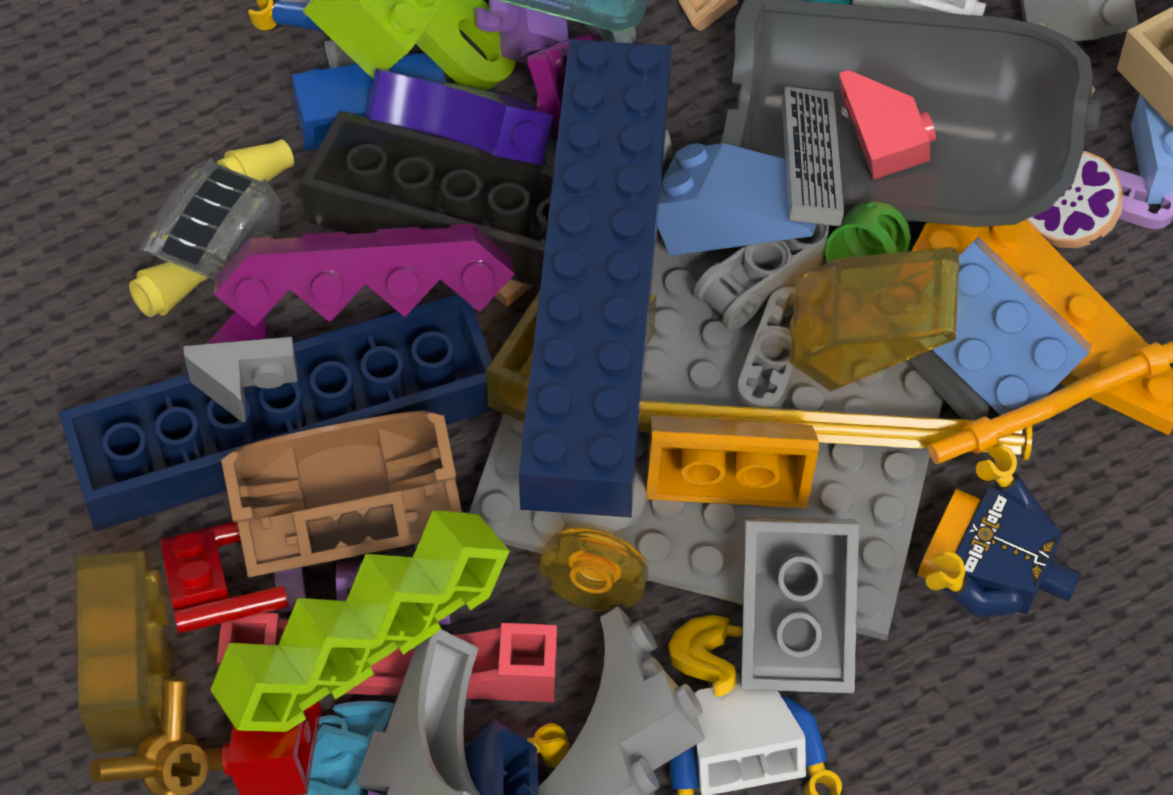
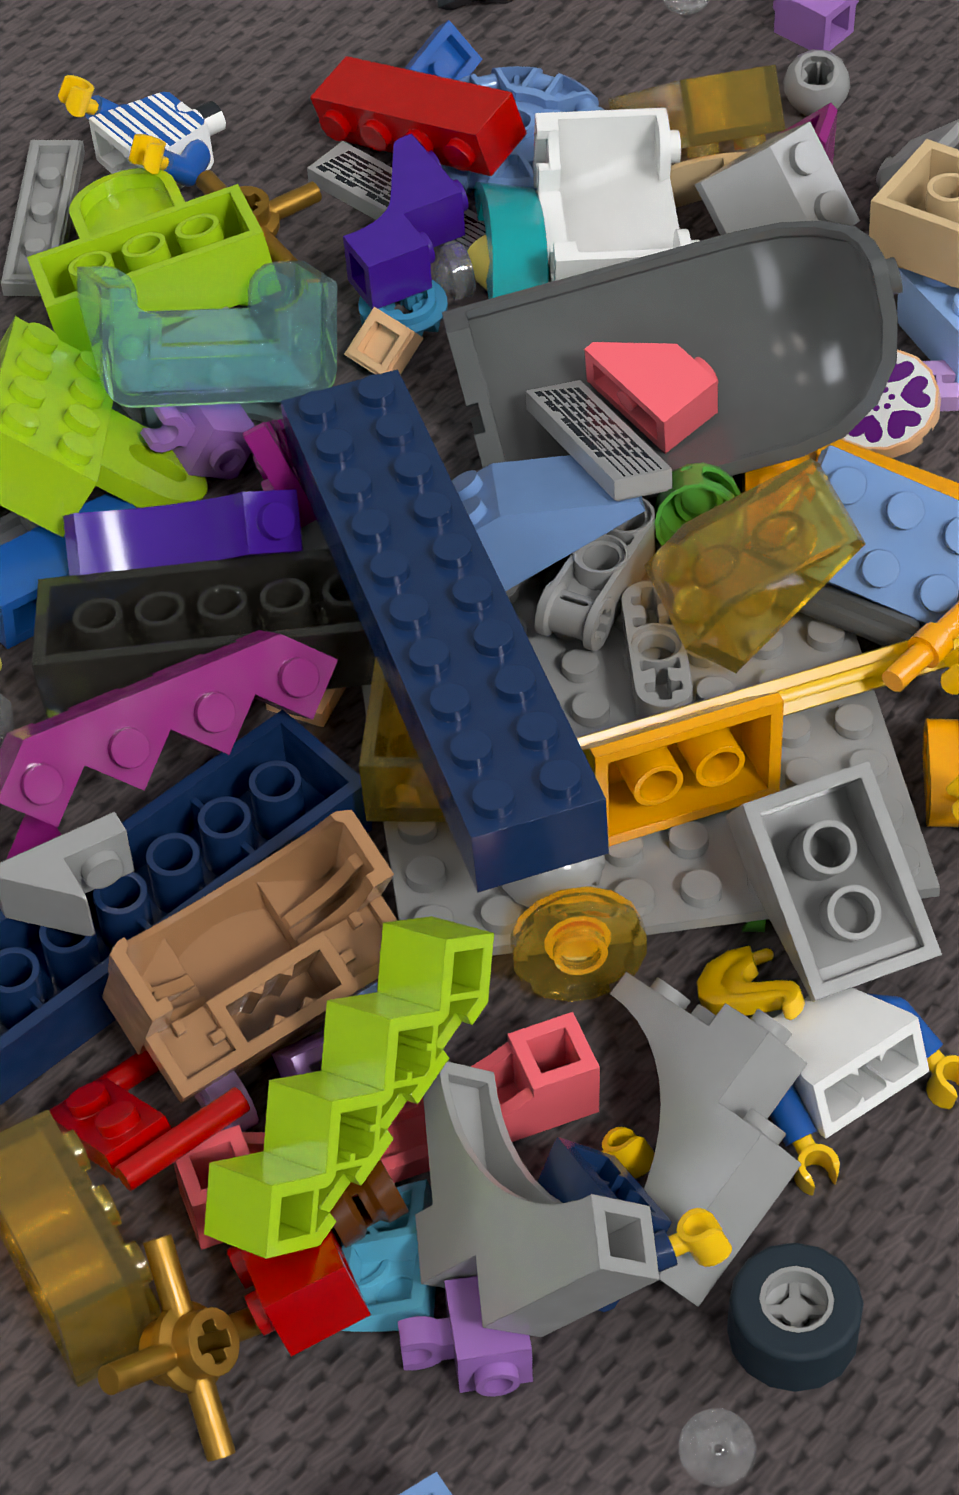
camera: 20 degrees left, 10 degrees down
none -> reddish brown wheel [330,1160,409,1248]

